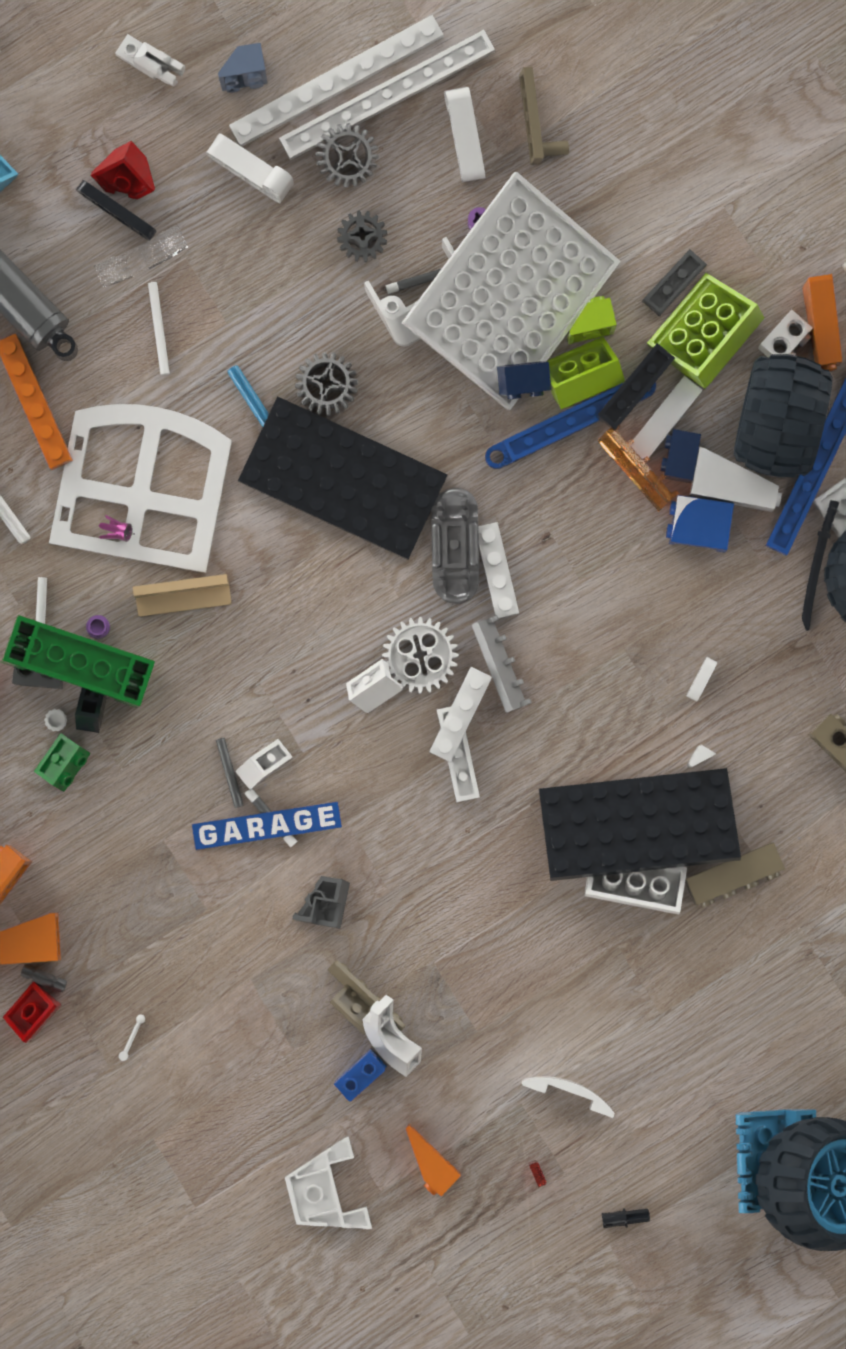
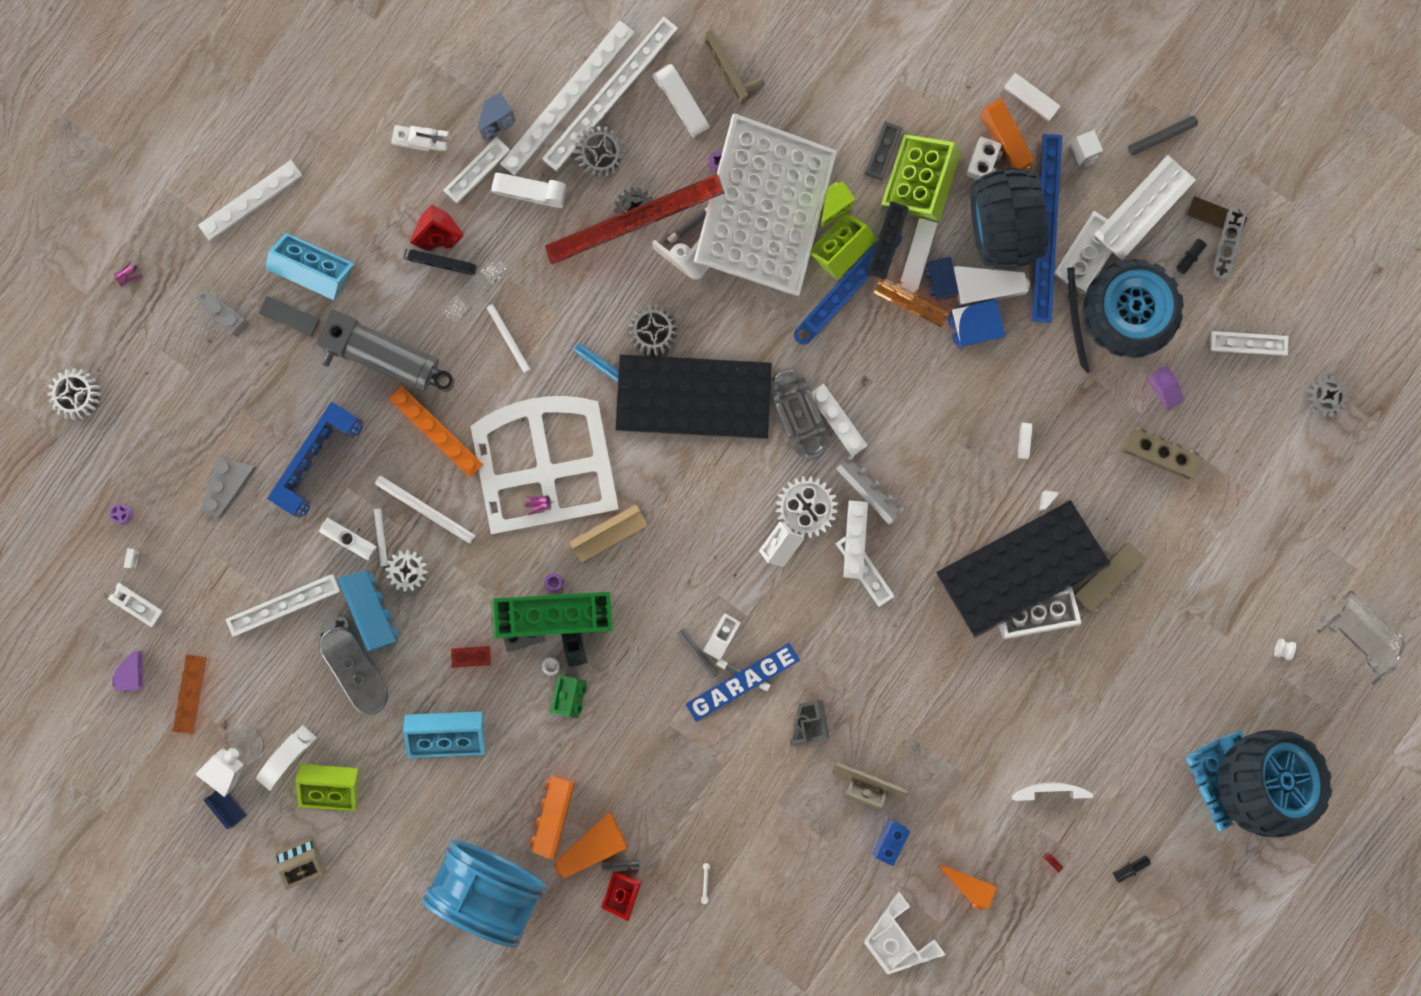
camera: 25 degrees left, 0 degrees up
white bar [36,577,47,624] -> none
white arch [363,995,422,1077] -> none
dark blue brick [497,361,551,399] -> none
none -> white plate [443,137,510,205]
none -> clear red plate [545,174,725,264]

